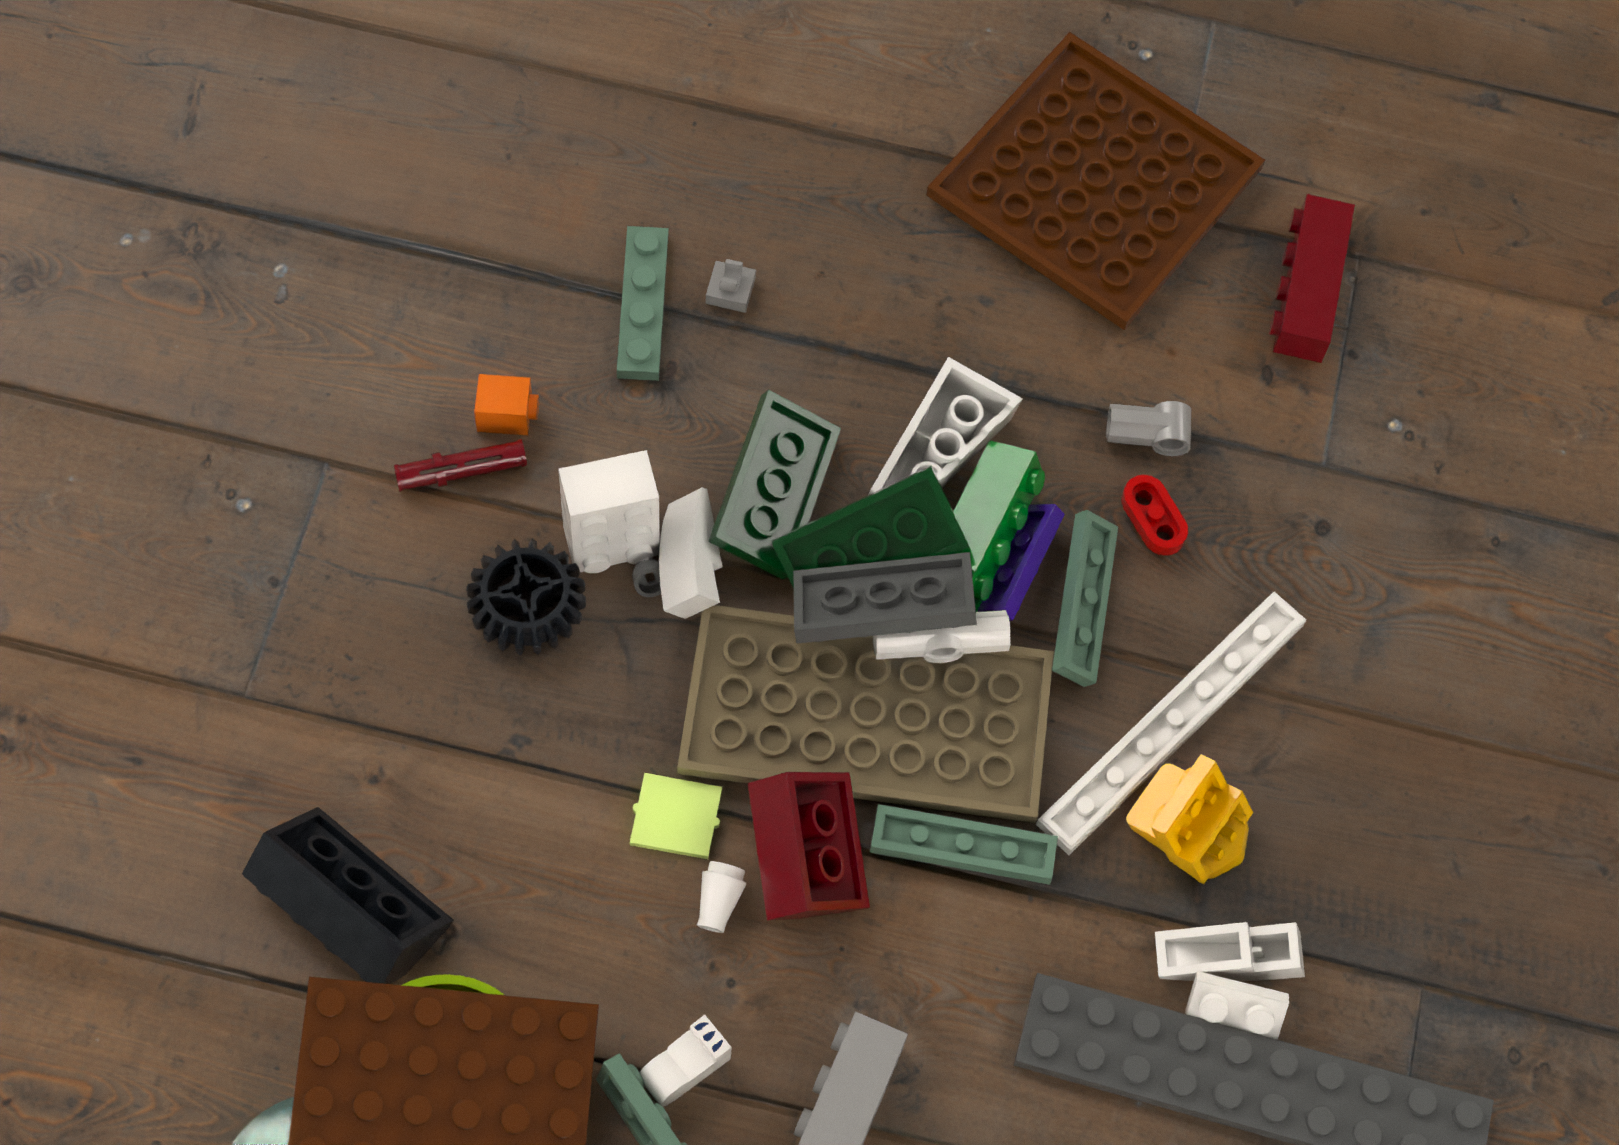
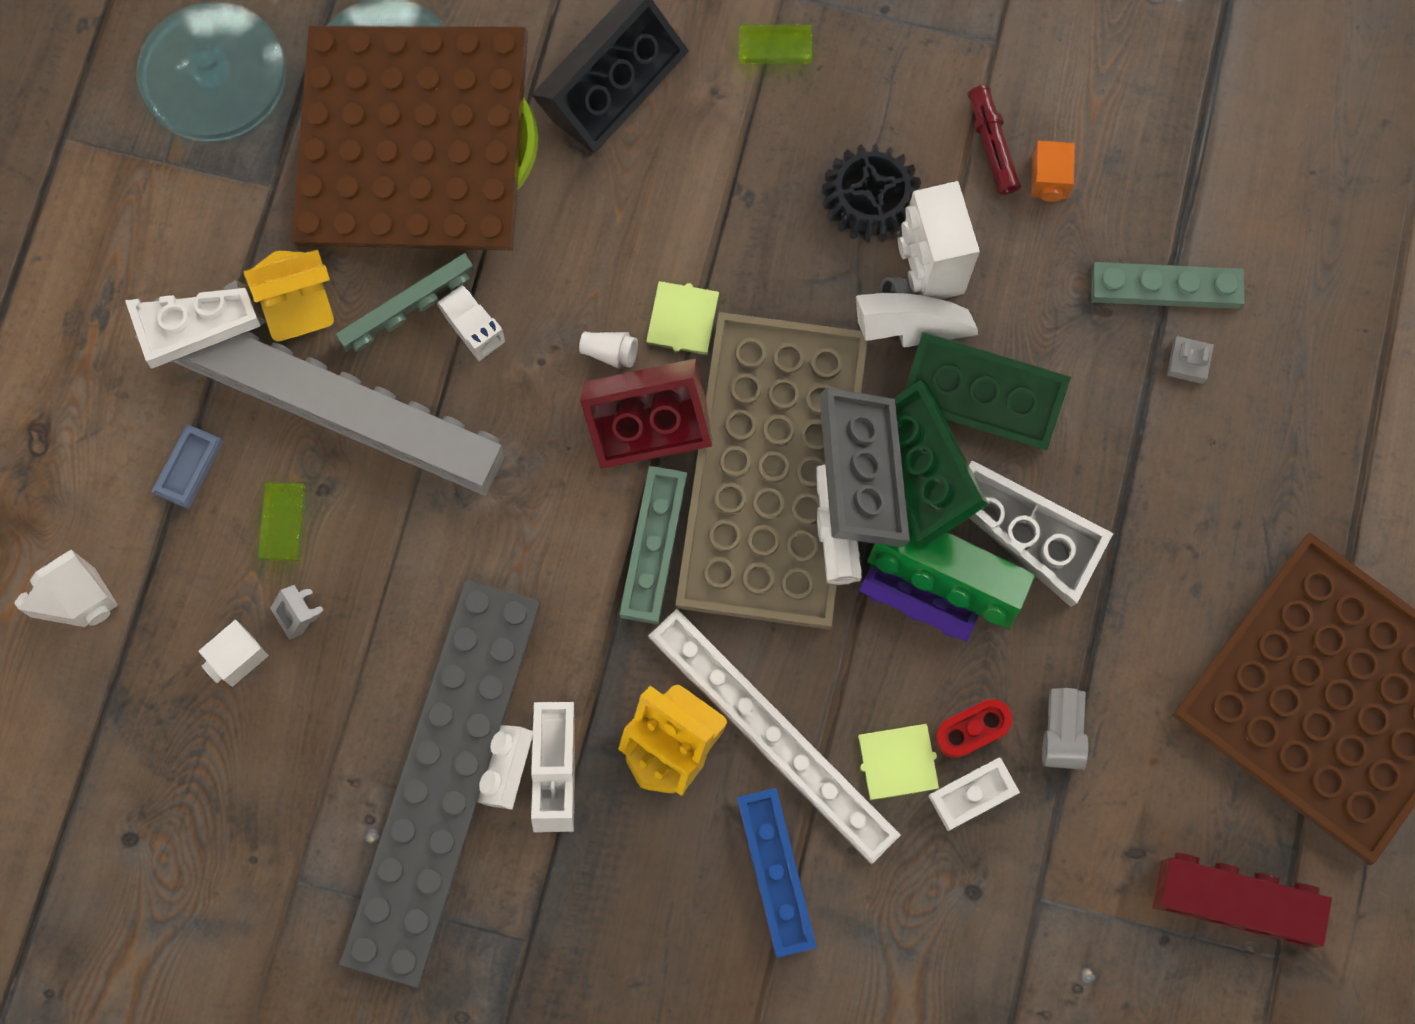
camera: 95 degrees right, 10 degrees up
sand green plate [1052,510,1118,687] -> none
none -> blue plate [737,788,817,958]
none -> clear neon green tile [739,25,812,64]
none -> yellowish green piece [858,724,939,800]
none -> white plate [929,757,1020,831]

